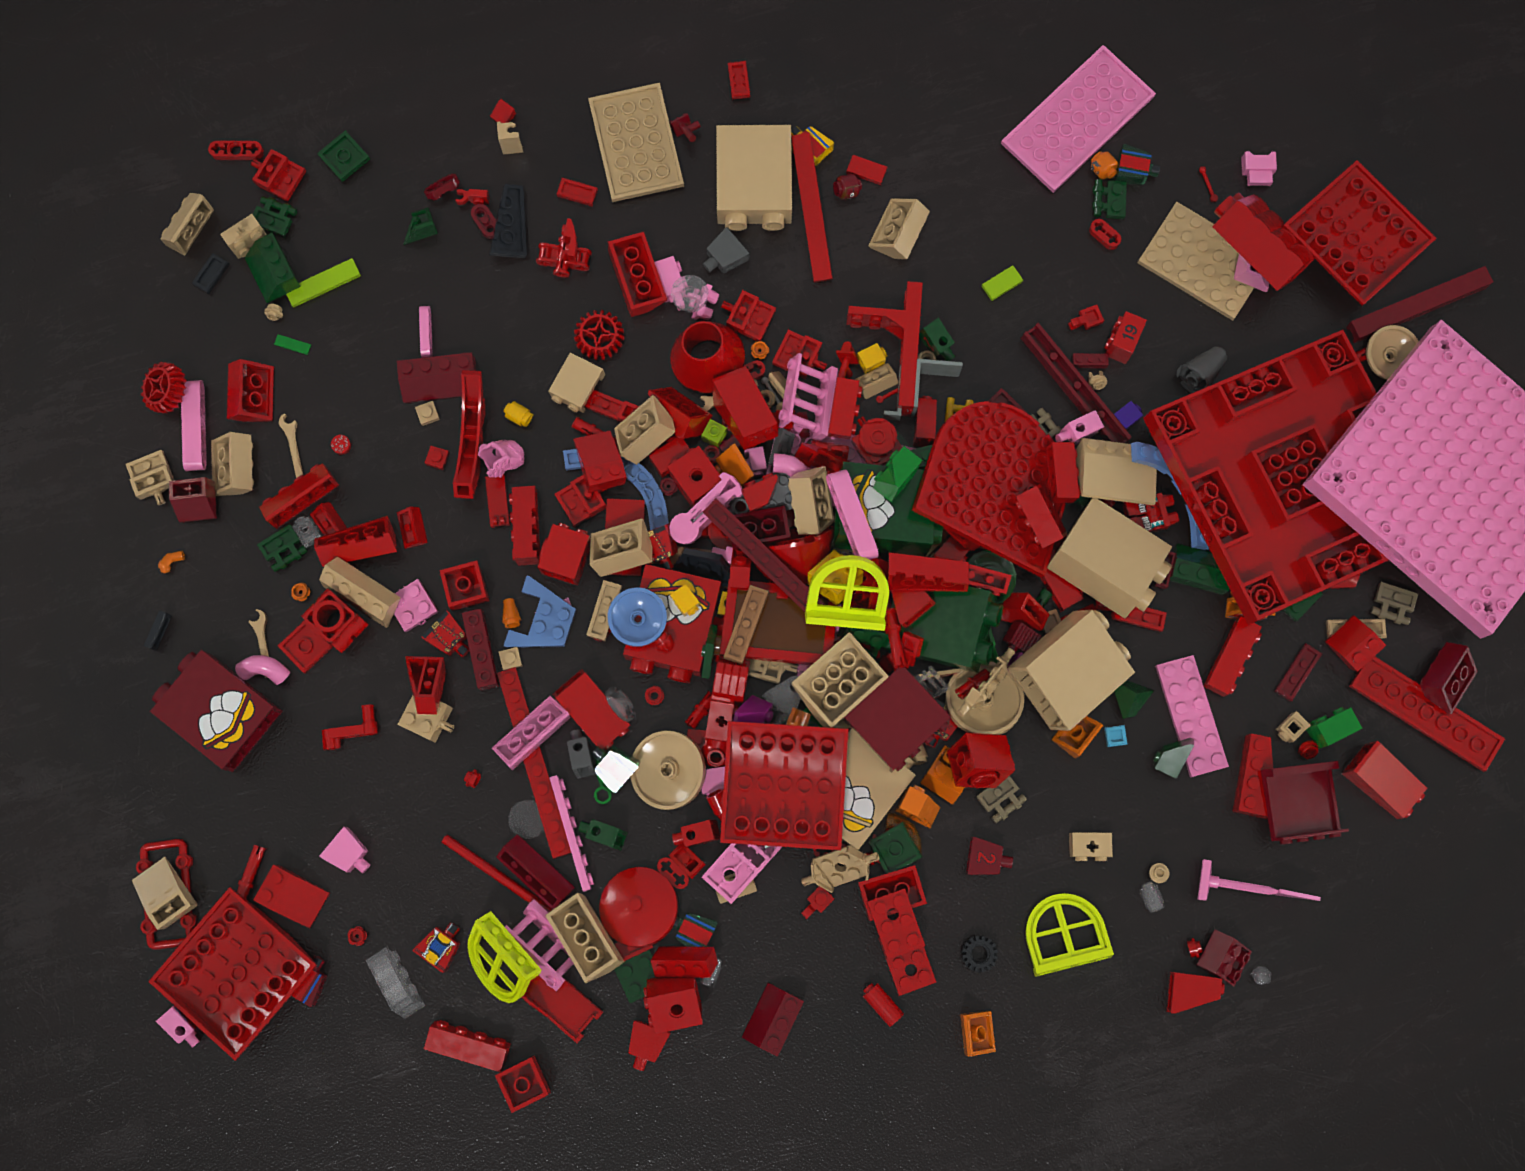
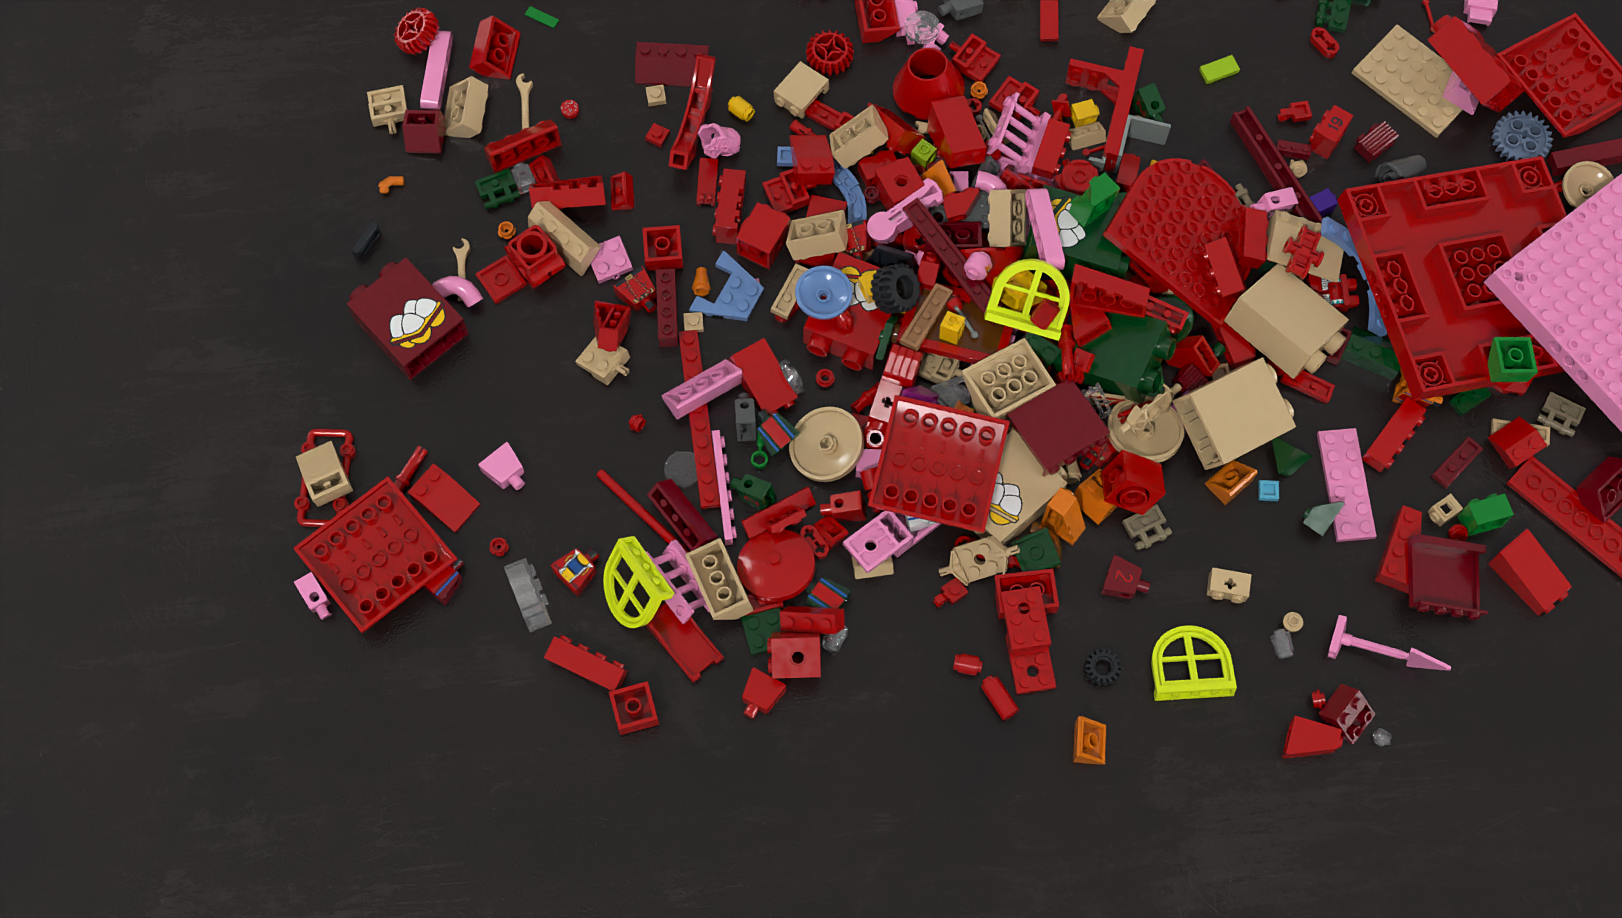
camera: 10 degrees right, 10 degrees down
red beam [322,704,378,750] -> none
bright pink beam [419,306,433,358] -> none
dark red slope [742,983,804,1057] -> none
none -> red bracket [741,486,816,539]
none -> black tyre [870,264,921,314]
none -> yellow brick [939,311,965,345]
none -> hinge [946,297,978,339]
none -> red brick [953,653,983,676]
none -> bright pink head [964,252,992,280]
none -> red piece [1030,298,1060,330]
none -> red axle [1282,225,1324,280]
none -> dark red brick [1354,121,1399,163]
none -> green slope [1488,337,1538,382]
none -> sand blue gear [1491,111,1553,162]

